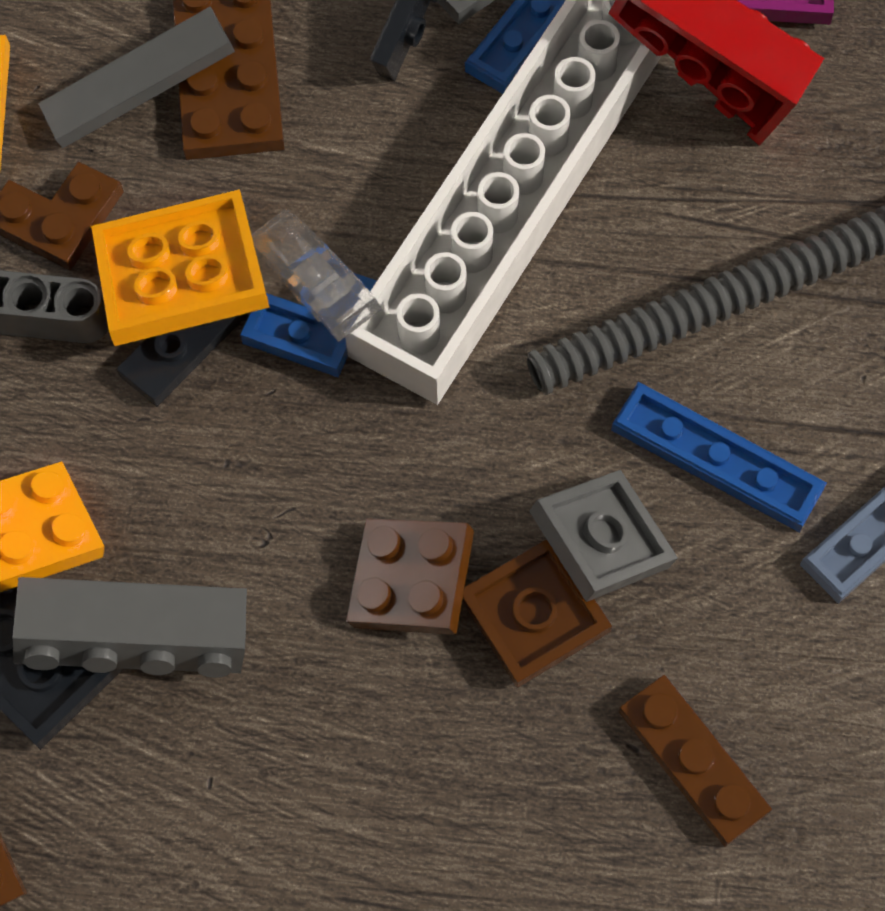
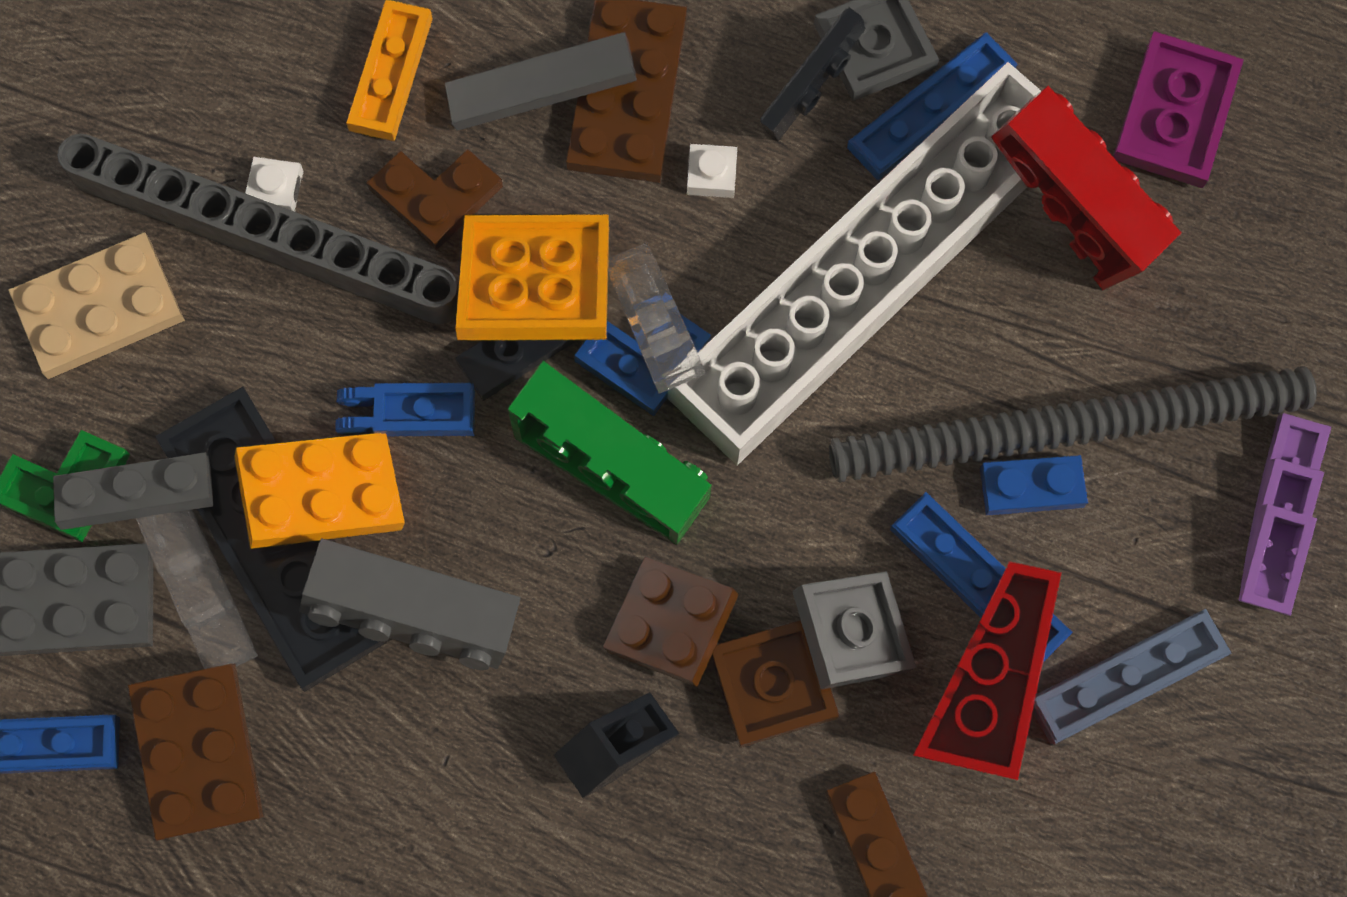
camera: 10 degrees right, 5 degrees up
none -> blue hinge [335,383,475,436]
none -> green wedge [508,361,712,545]
none -> black slope [554,692,680,798]
none -> white plate [687,144,737,198]
none -> red wedge [913,561,1062,780]
none -> blue plate [980,455,1088,516]

